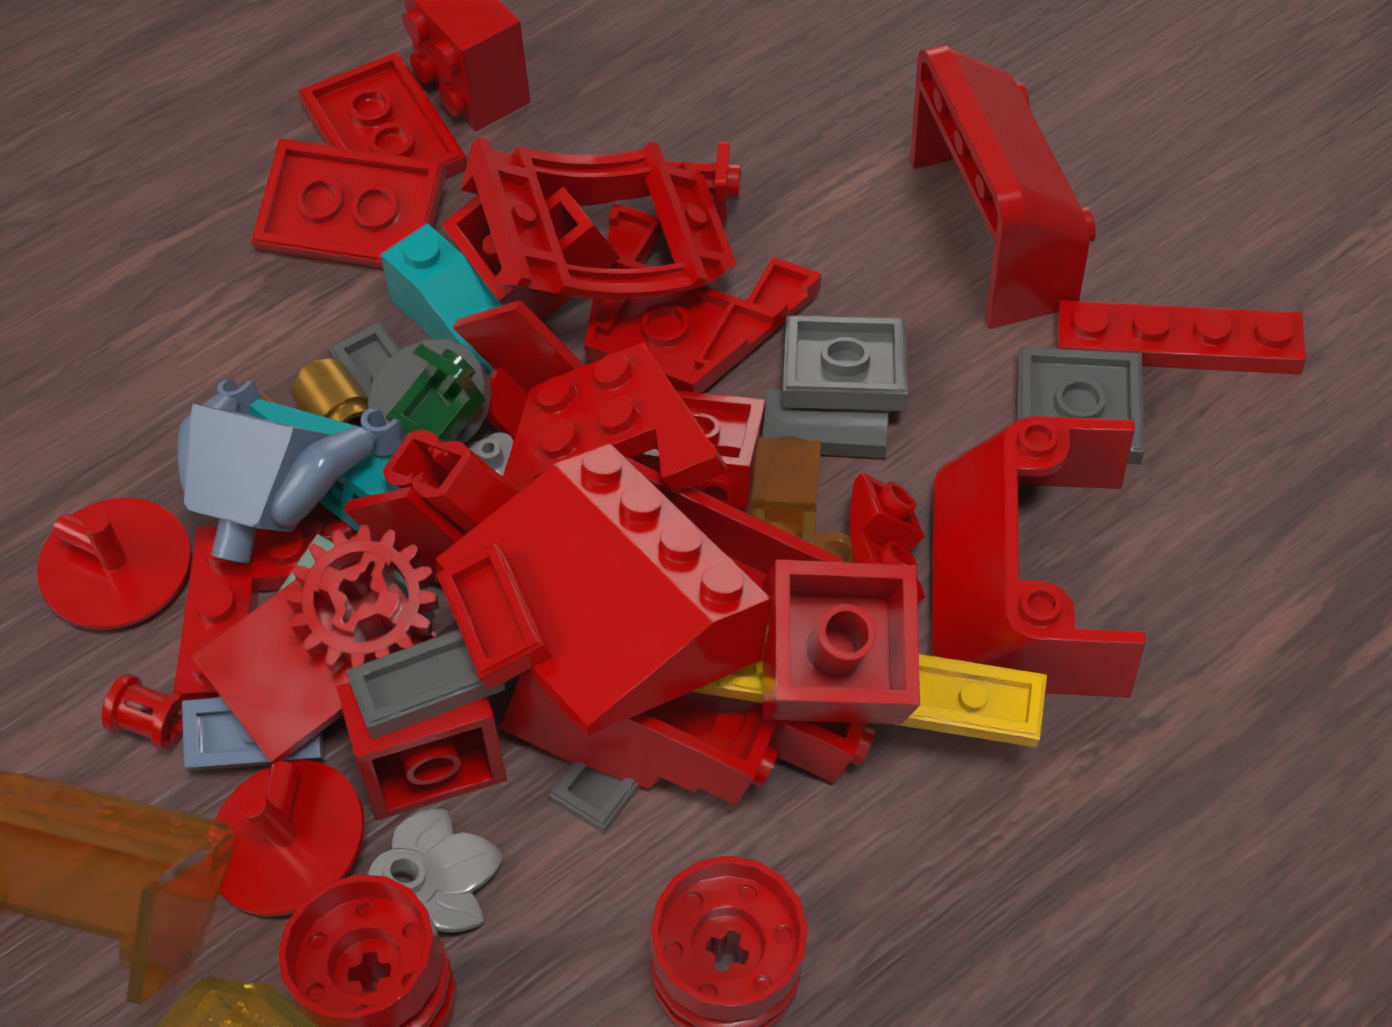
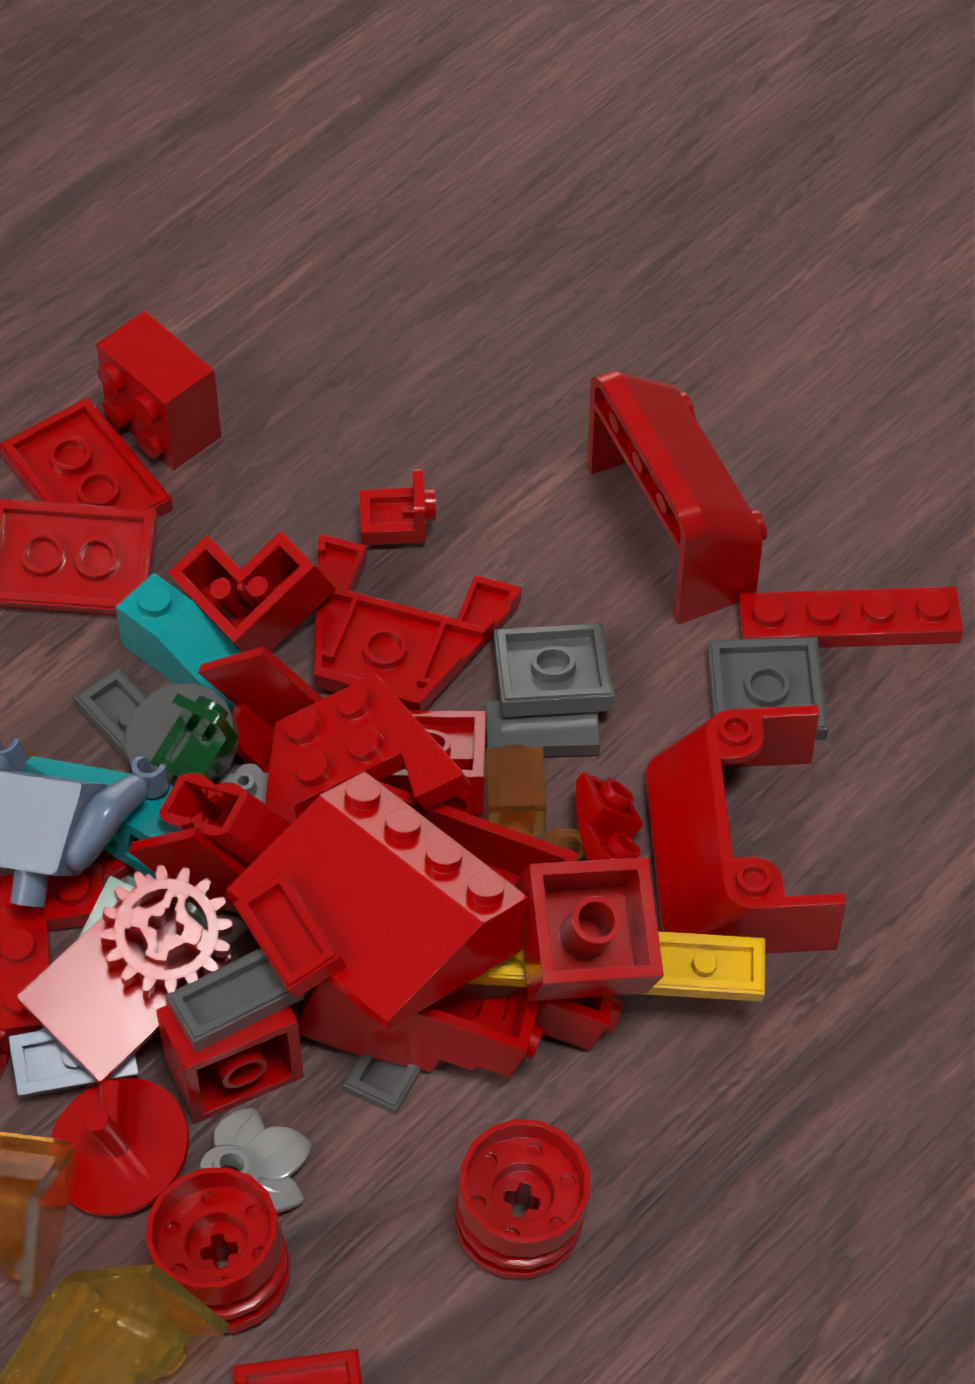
camera: 10 degrees left, 0 degrees up
pearl gold brick [291,358,369,427] -> none
red wedge [461,137,737,299] -> none

